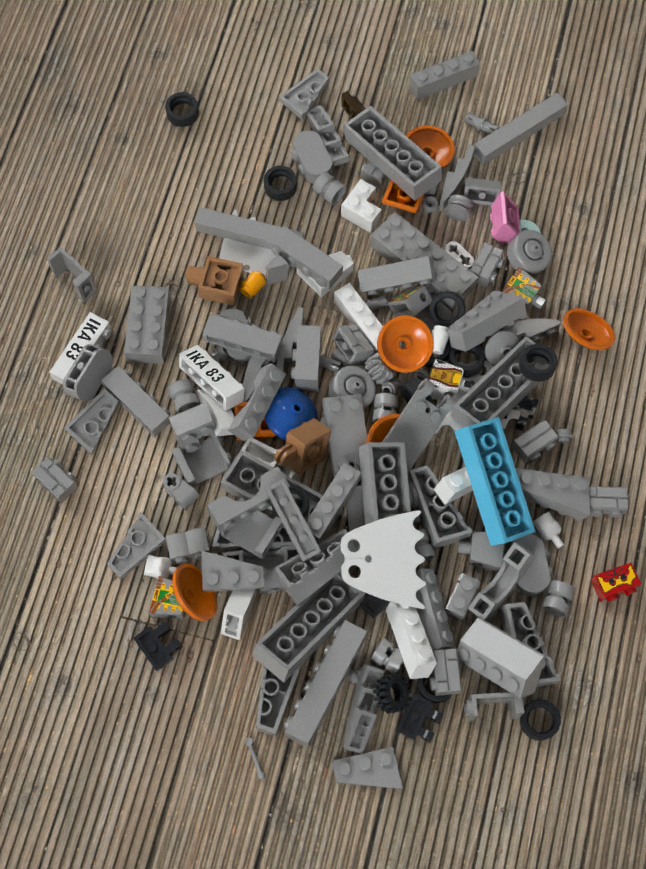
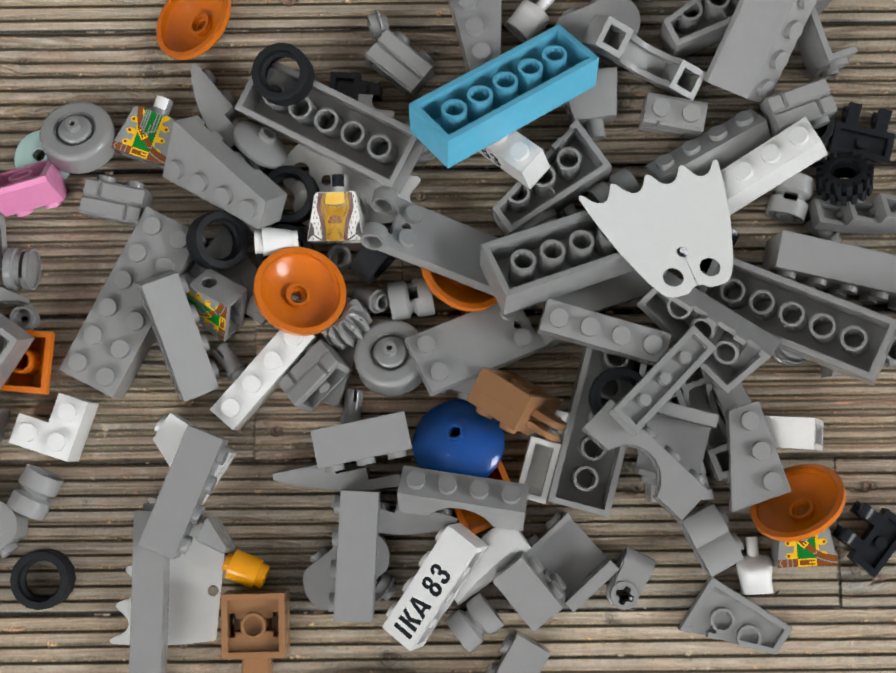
camera: 100 degrees left, 15 degrees up
white beam [445,241,474,270] -> none

